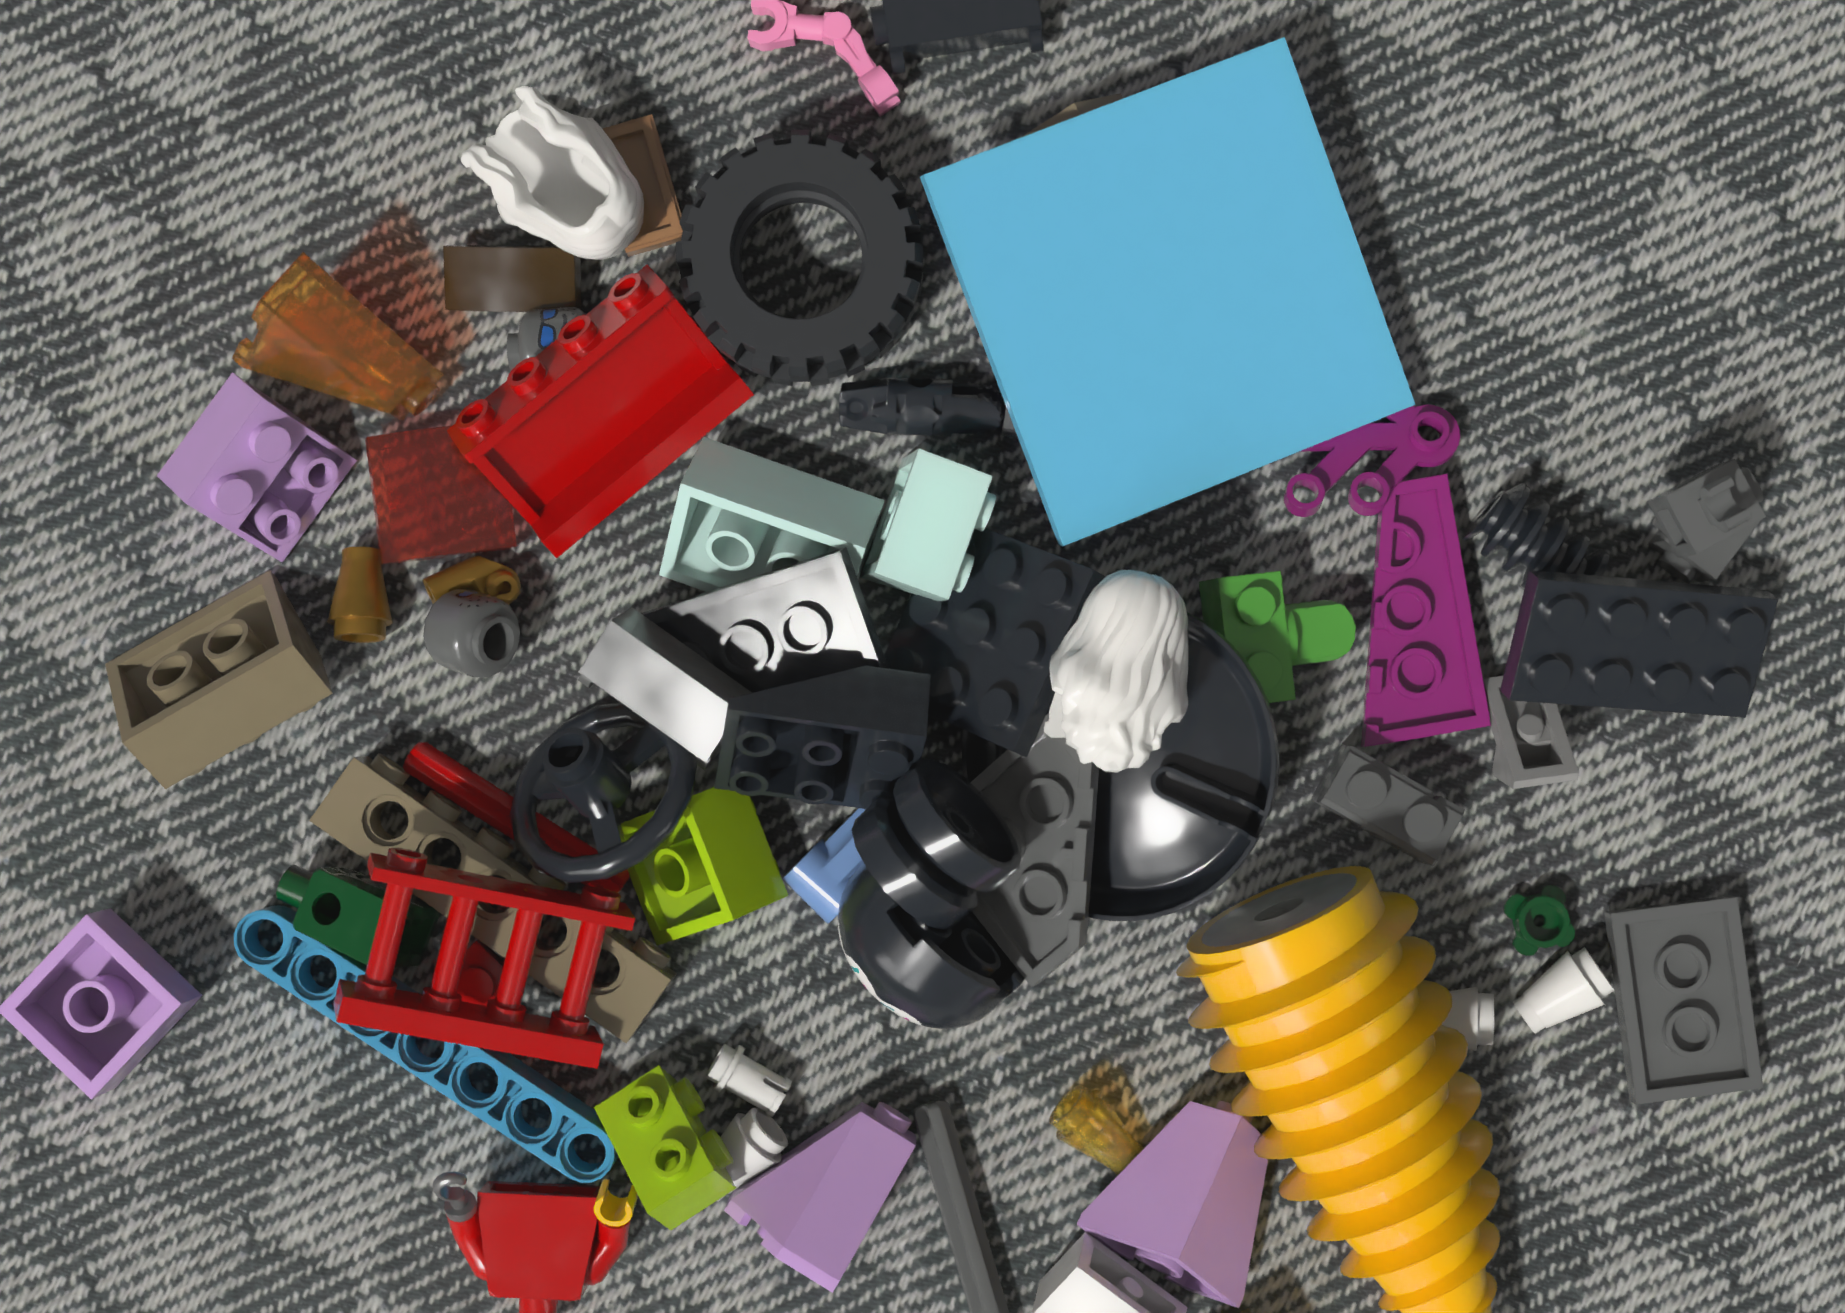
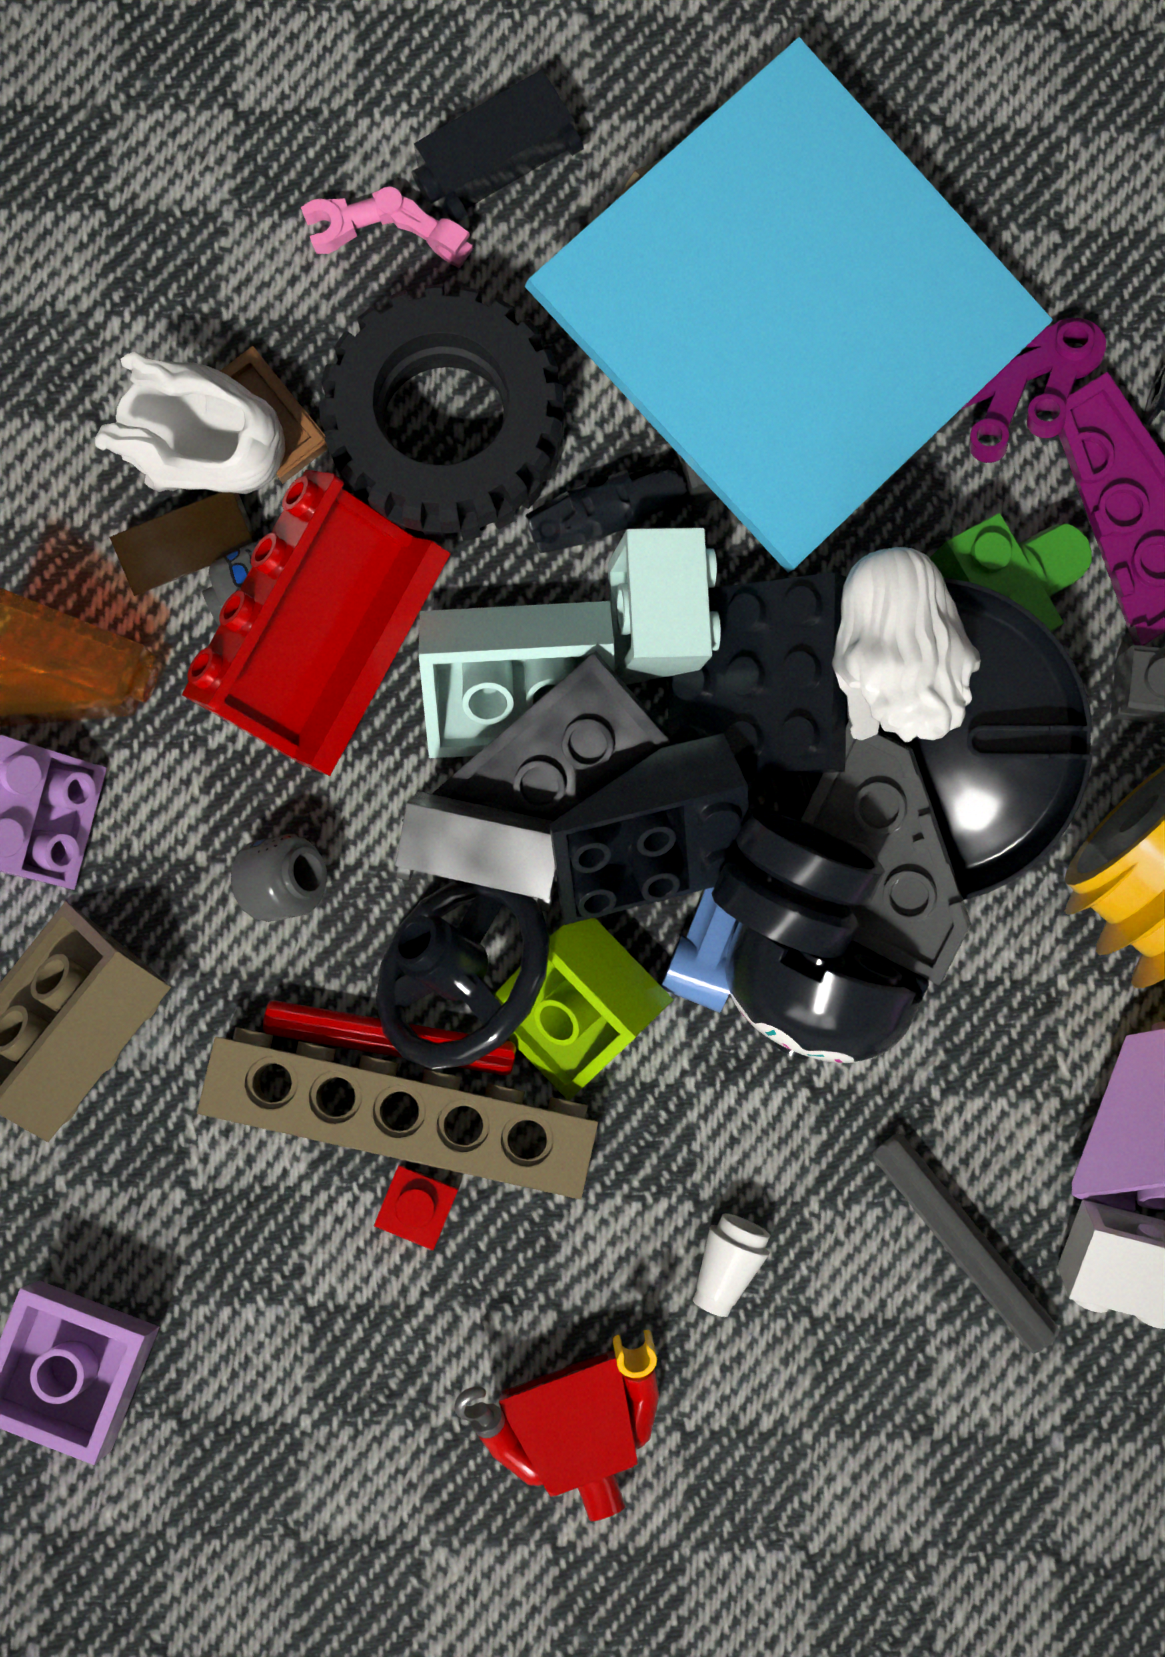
camera: 25 degrees left, 5 degrees down
dark azure beam [234,906,619,1183] -> none
dark green torso [276,864,441,968] -> none
pearl gold cone [327,547,392,643] -> none
red fence [334,848,635,1069] -> none
clear red slope [365,425,517,564] -> none
pearl gold arm [423,556,521,604] -> none
lime brick [594,1065,736,1230] -> none
white pin [706,1044,792,1117] -> none
lavender slope [724,1102,916,1293] -> none
clear yellow cone [1049,1084,1144,1176] -> none

